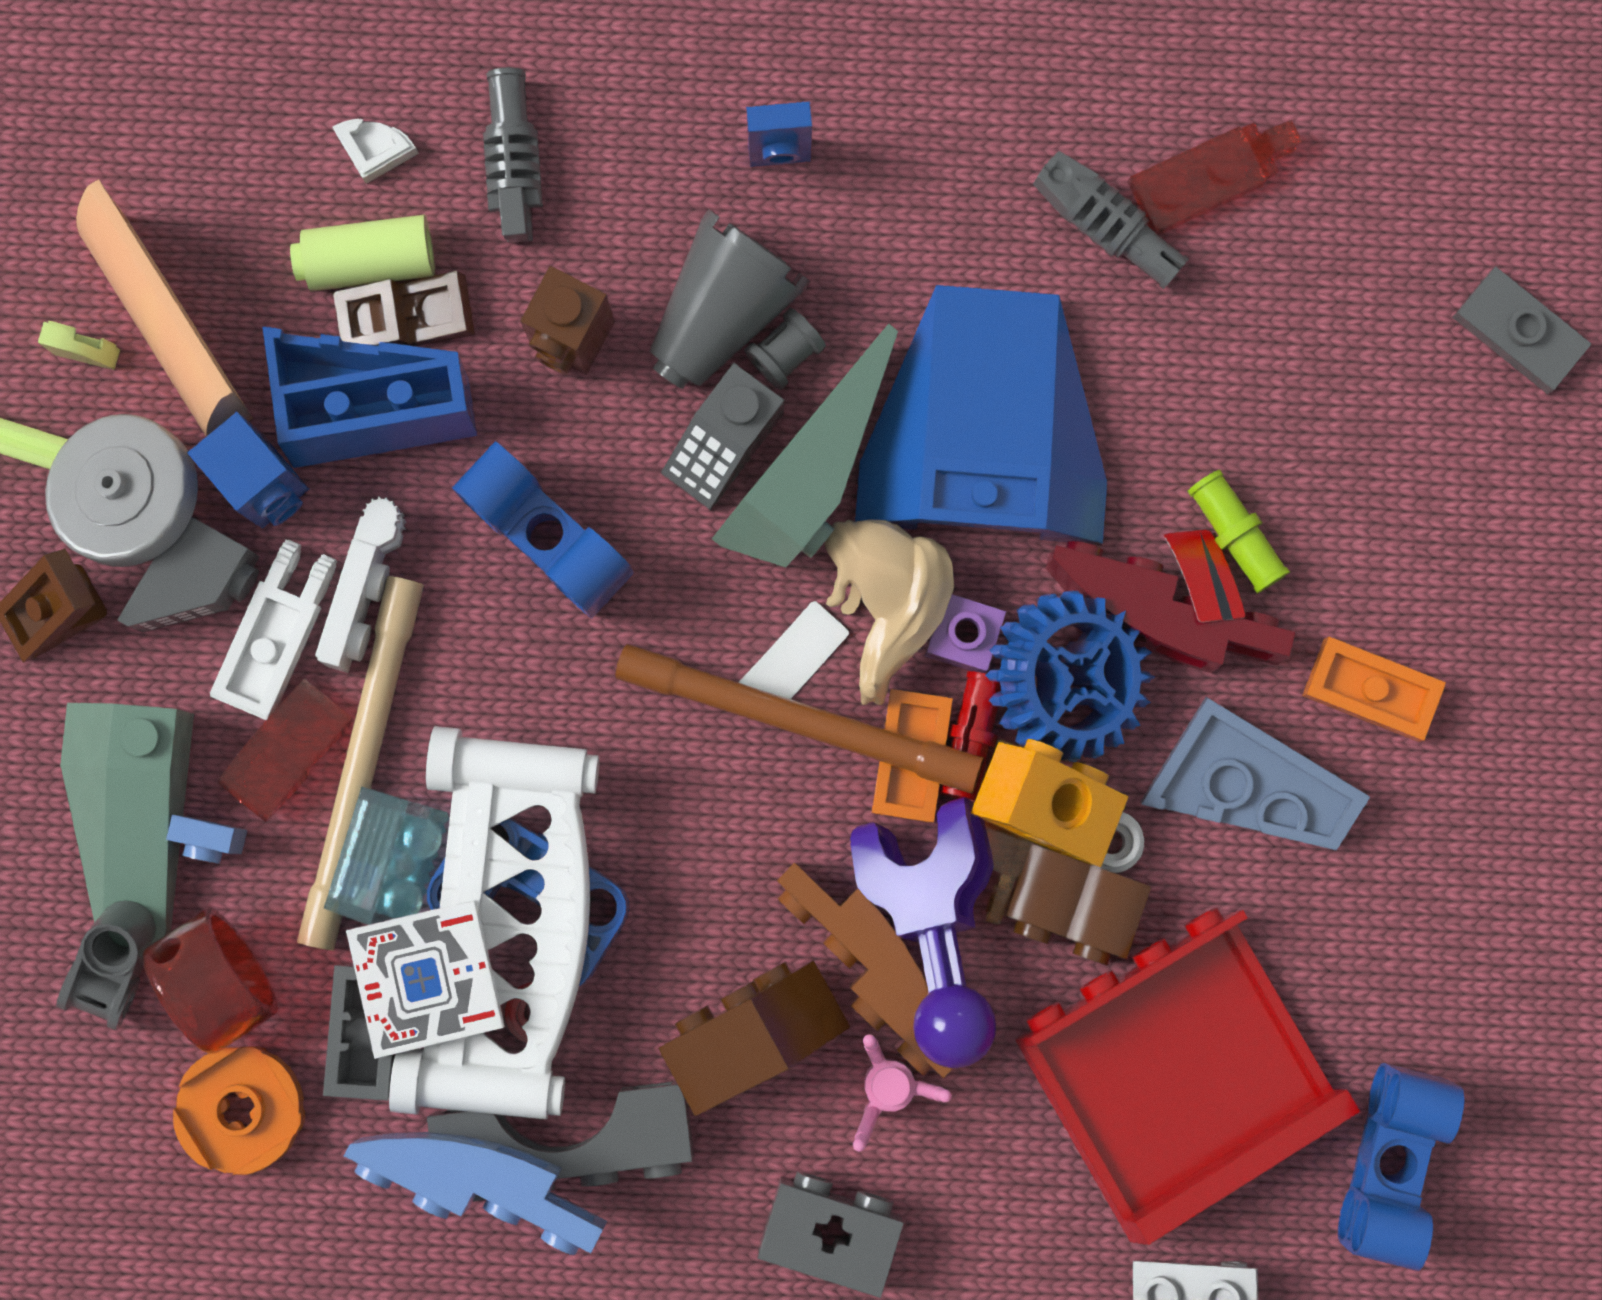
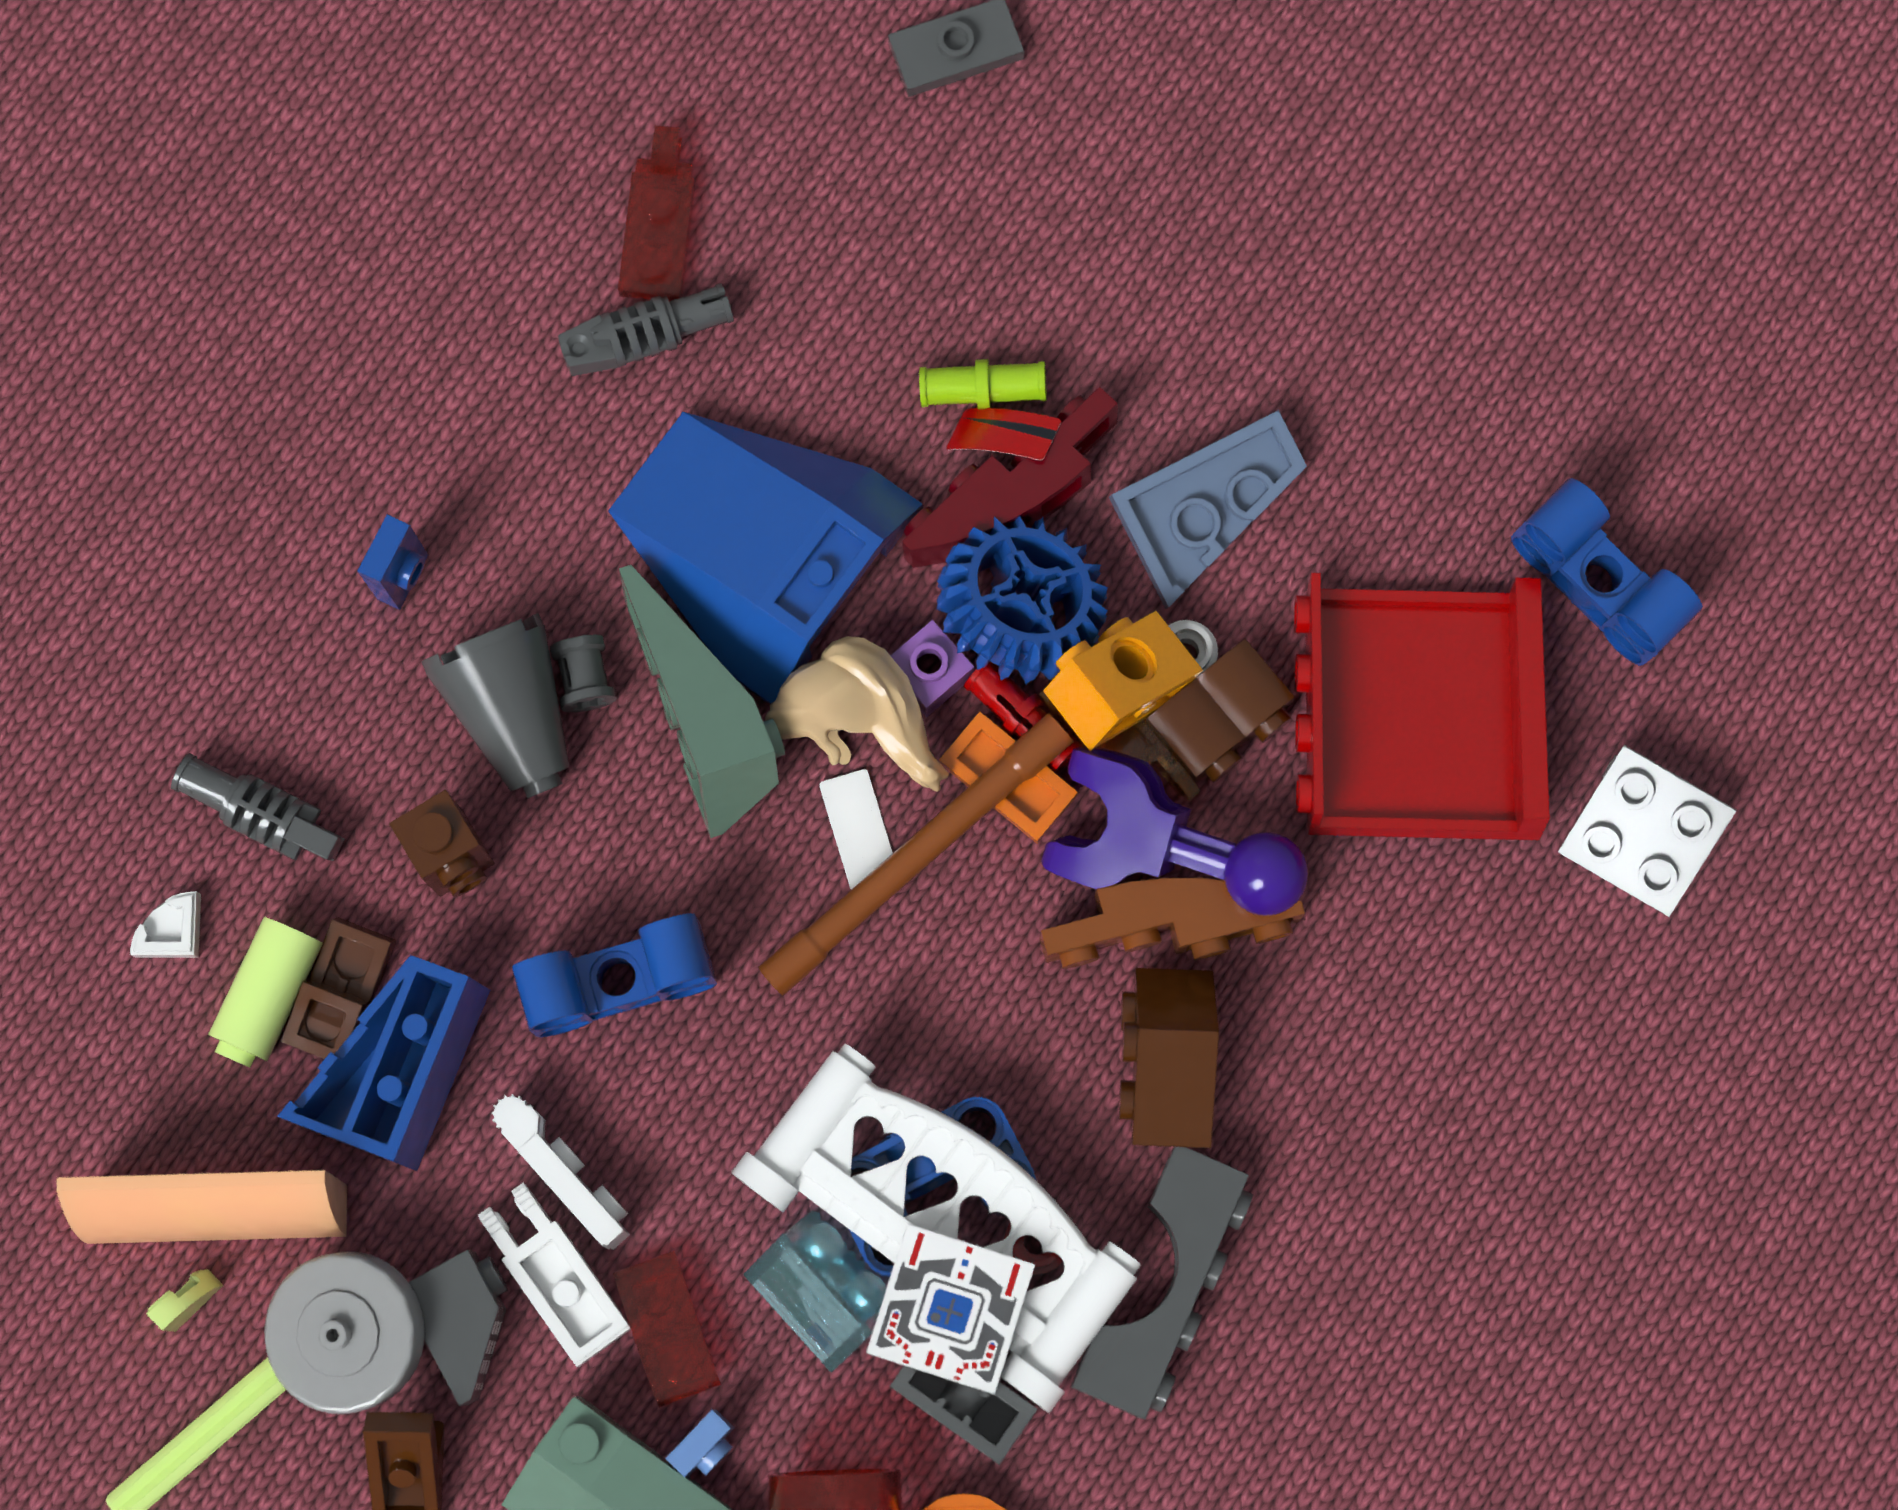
camera: 55 degrees left, 5 degrees down
blue brick [187,412,309,529] -> none
tan piece [297,576,424,951] -> none
medium blue slope [344,1132,607,1255] -> none
dark grey slope [661,363,784,511] -> none
dark grey brick [757,1171,904,1298] -> none
bright pink plant [853,1034,952,1152] -> none
orange plate [1302,637,1446,742] -> none

